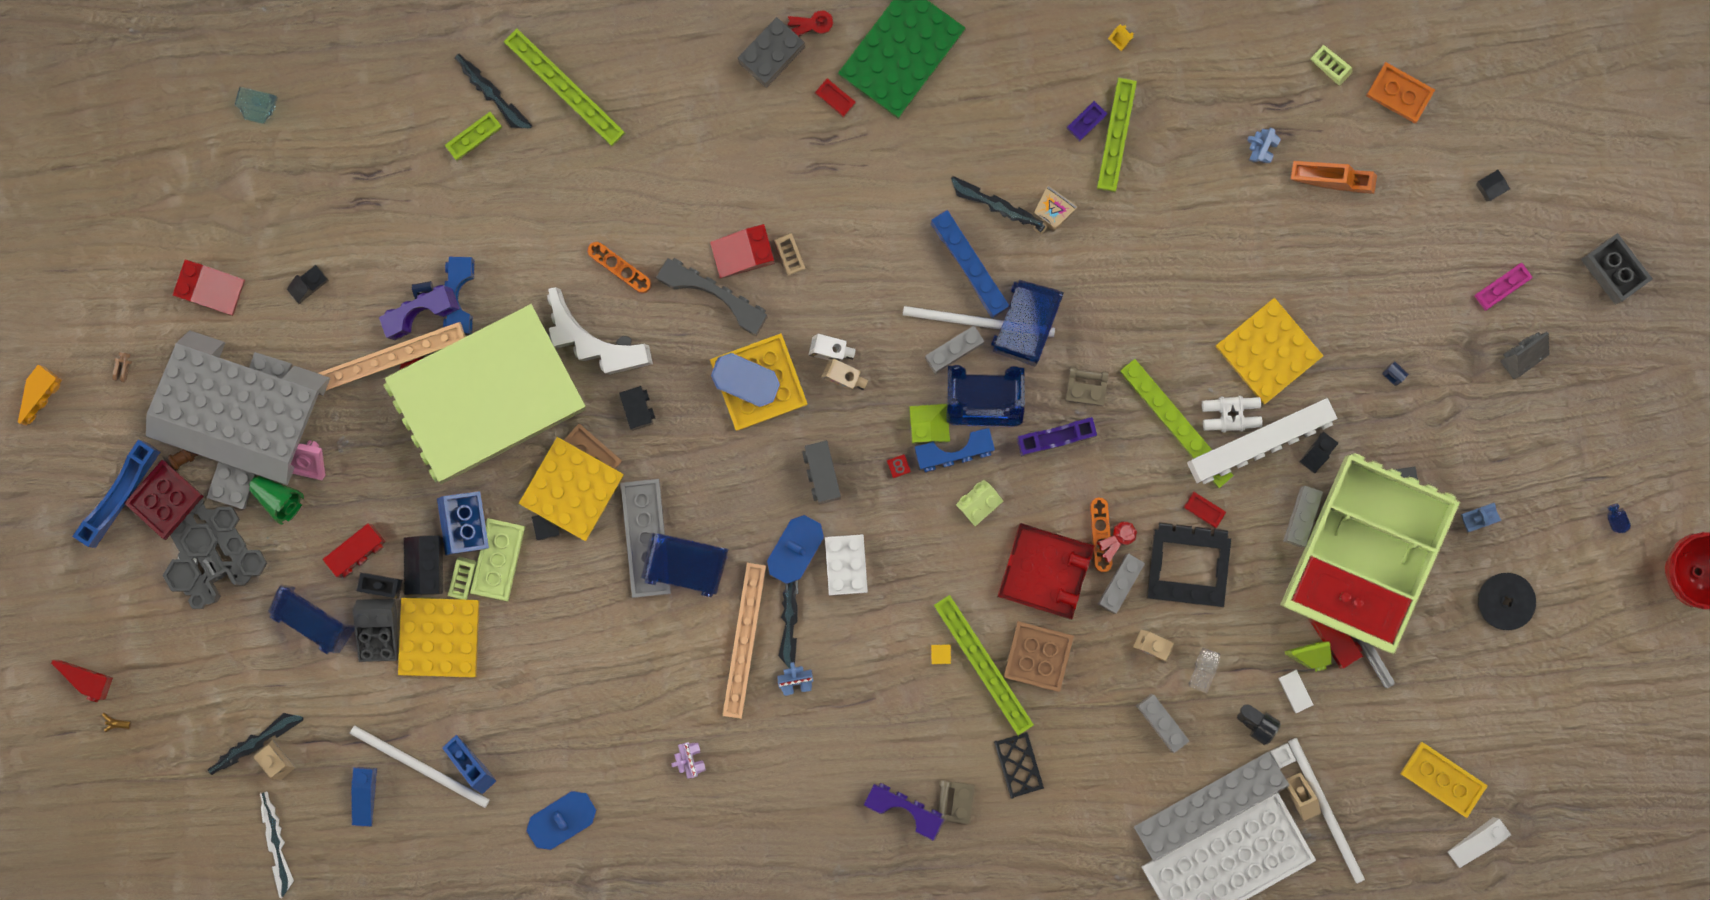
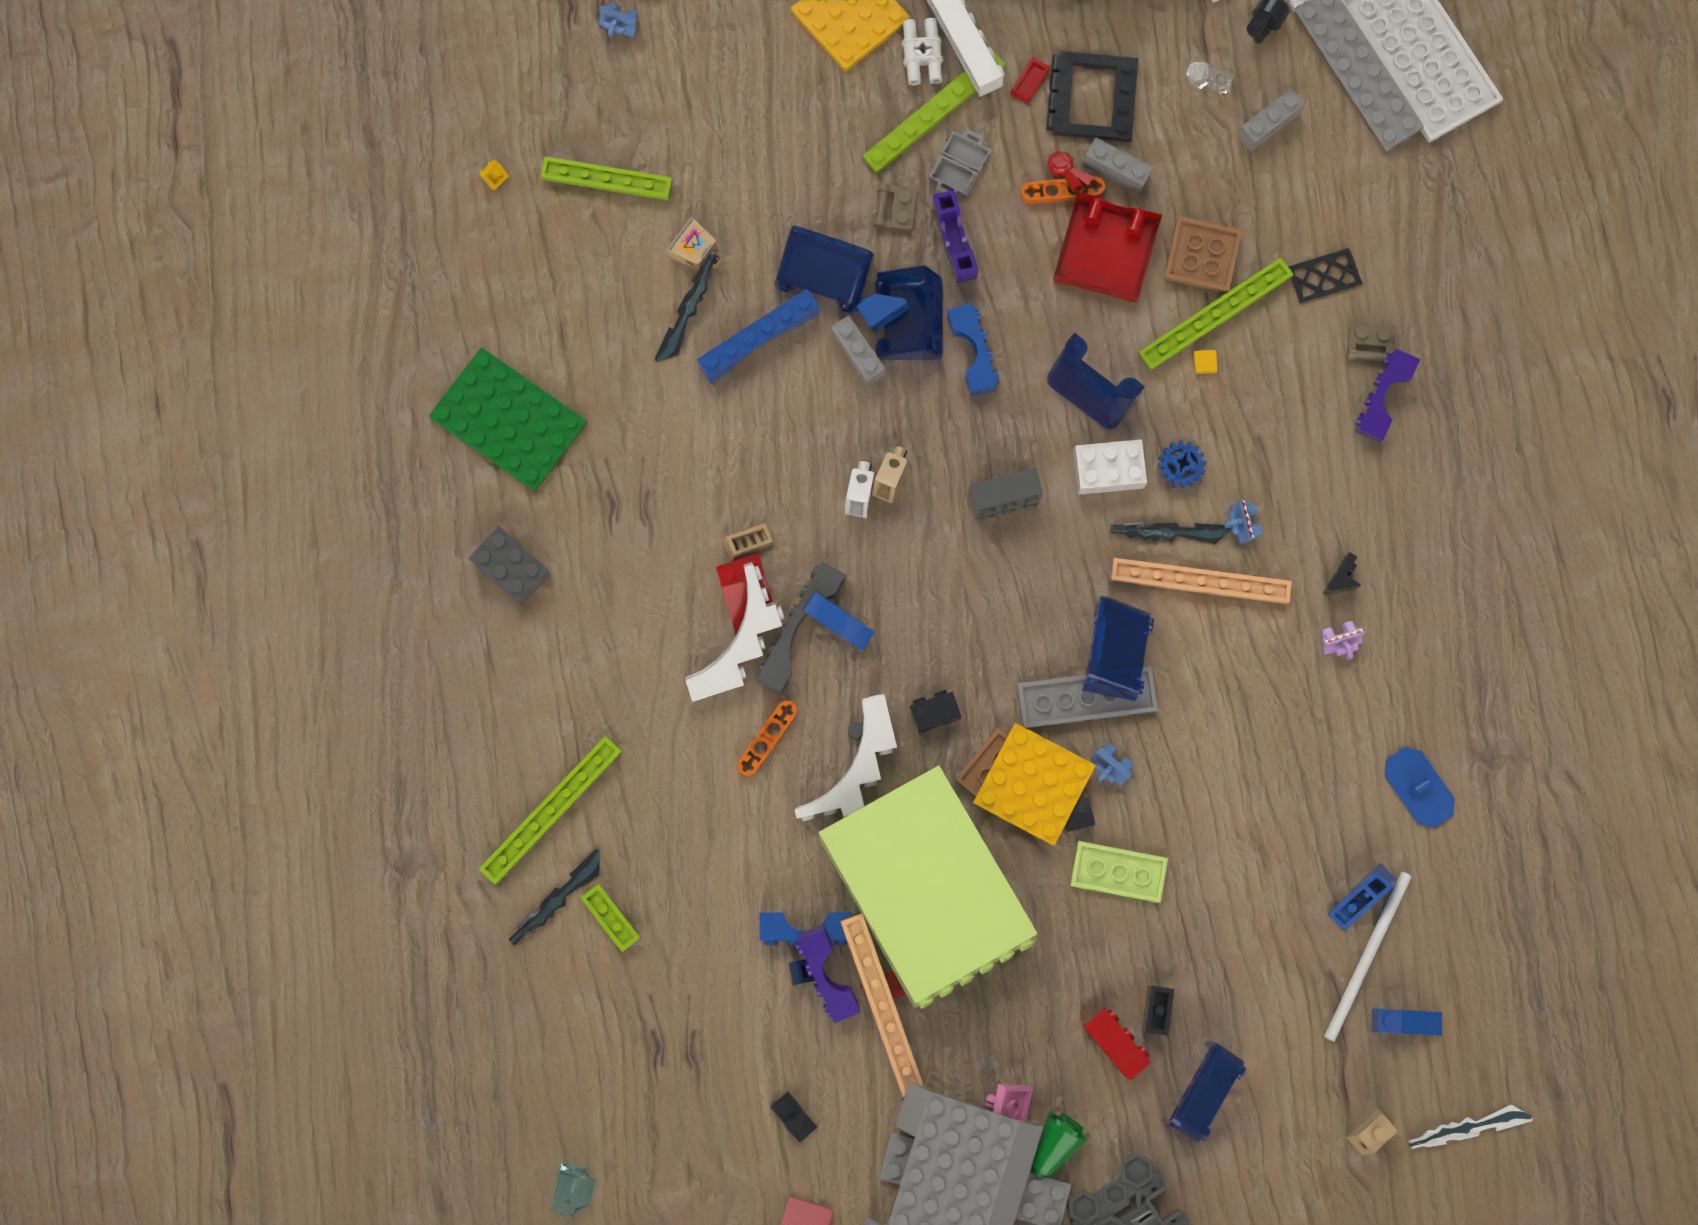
camera: 90 degrees left, 5 degrees down
black sword [208,713,304,775] -> none
dark grey slope [352,599,398,662] -> none
yellow plate [398,598,479,677] -> none
black slope [404,536,443,595] -> none
blue slope [437,491,489,556] -> none
yellowish green slope [448,557,477,600] -> none
yellow plate [710,333,808,432] -> none
shield [711,353,780,407] -> none
blue shield [767,515,824,584] -> none
red piece [788,10,833,37] -> none
red tile [815,78,856,117] -> none
red tile [887,454,911,479] -> none
white piece [903,306,1055,337] -> none
lime slope [909,404,950,445] -> none
yellowish green bracket [956,480,1003,526] -> none
dark purple plate [1067,101,1107,141] -> none
tan torso [1133,630,1174,663] -> none
none -> white arch [685,562,784,702]
none -> blue slope [803,591,875,651]
none -> blue slope [856,294,910,332]
none -> light grey piece [929,129,991,198]
none -> clear blue windscreen [1047,332,1145,429]
none -> medium blue hips [1090,744,1134,786]
none -> blue gear [1157,440,1207,489]
none -> black slope [1323,552,1361,595]

